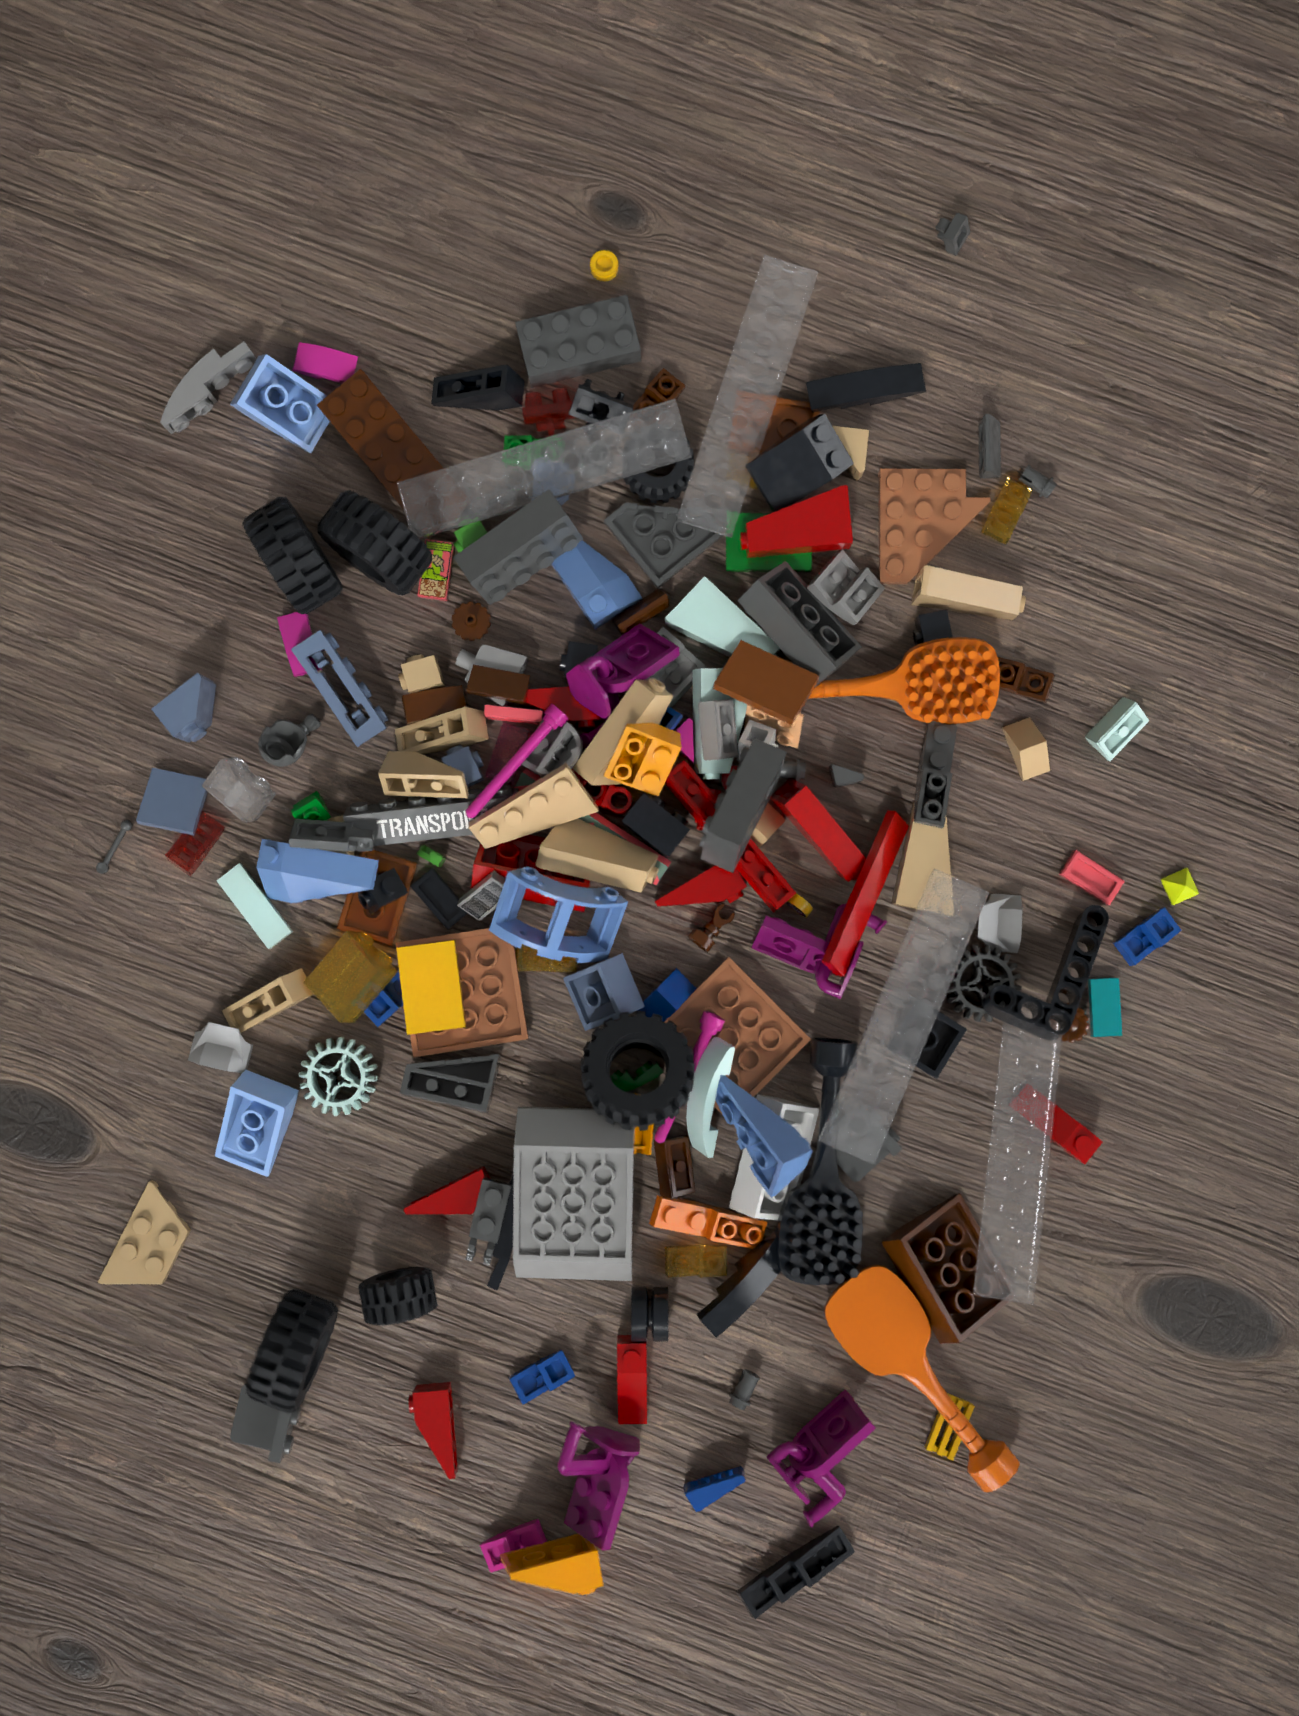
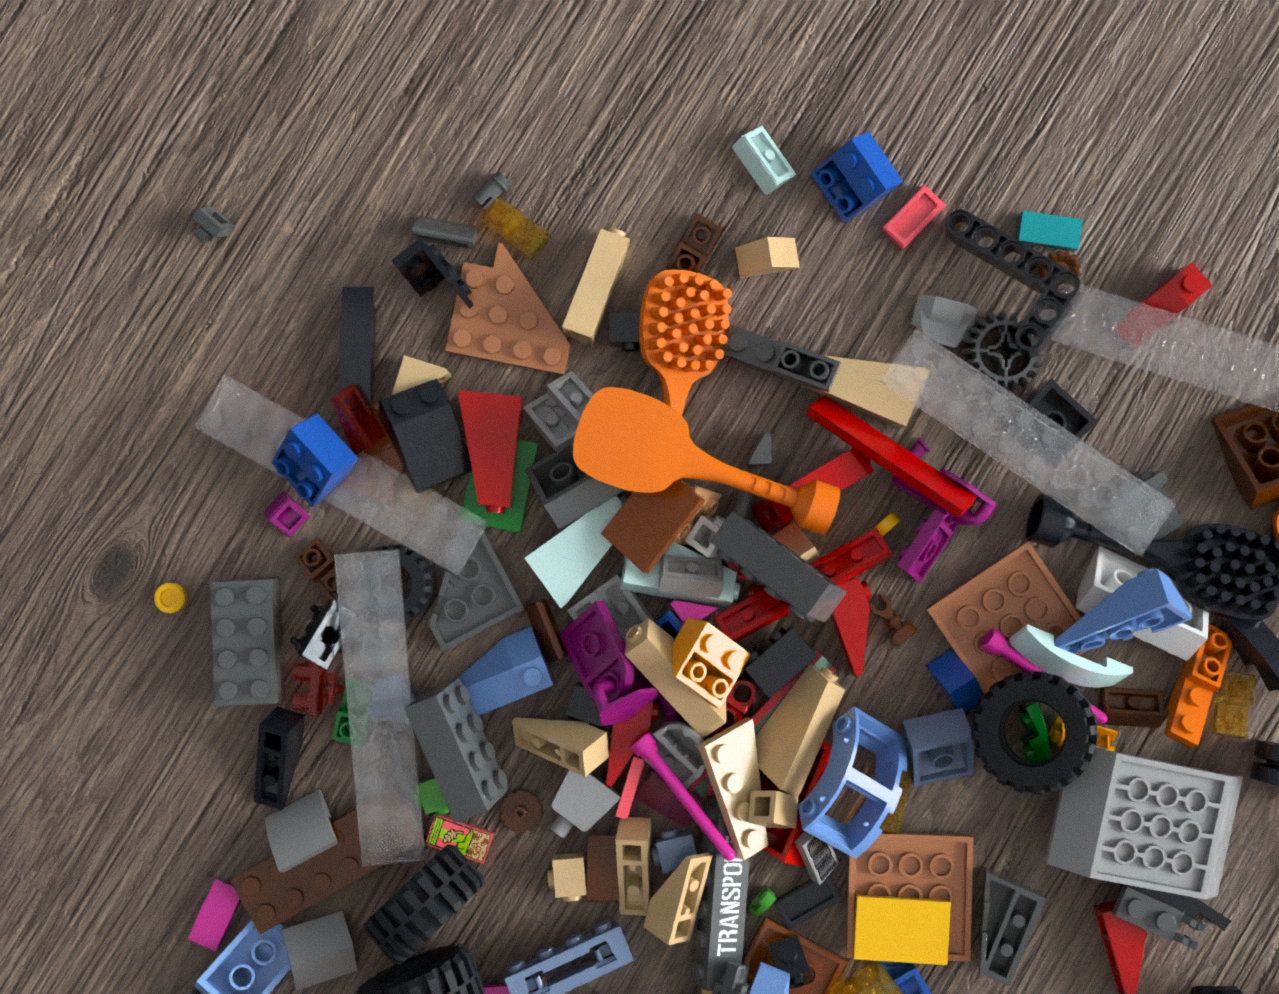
camera: 80 degrees left, 0 degrees up
reddish brown slope [466,664,531,704] -> none
blue slope [1113,907,1182,966] -> none
neon yellow slope [1160,868,1199,905] -> none
none -> magenta slope [264,491,310,538]
none -> light grey slope [264,789,339,873]
none -> blue slope [272,413,359,507]
none -> light grey slope [281,910,357,991]
none -> clear red slope [331,383,386,455]
none -> black bracket [391,237,474,309]
none -> tan slope [512,717,609,777]
none -> orange piece [572,387,841,535]
none -> tan brick [748,790,798,829]
none -> blue slope [810,132,903,223]

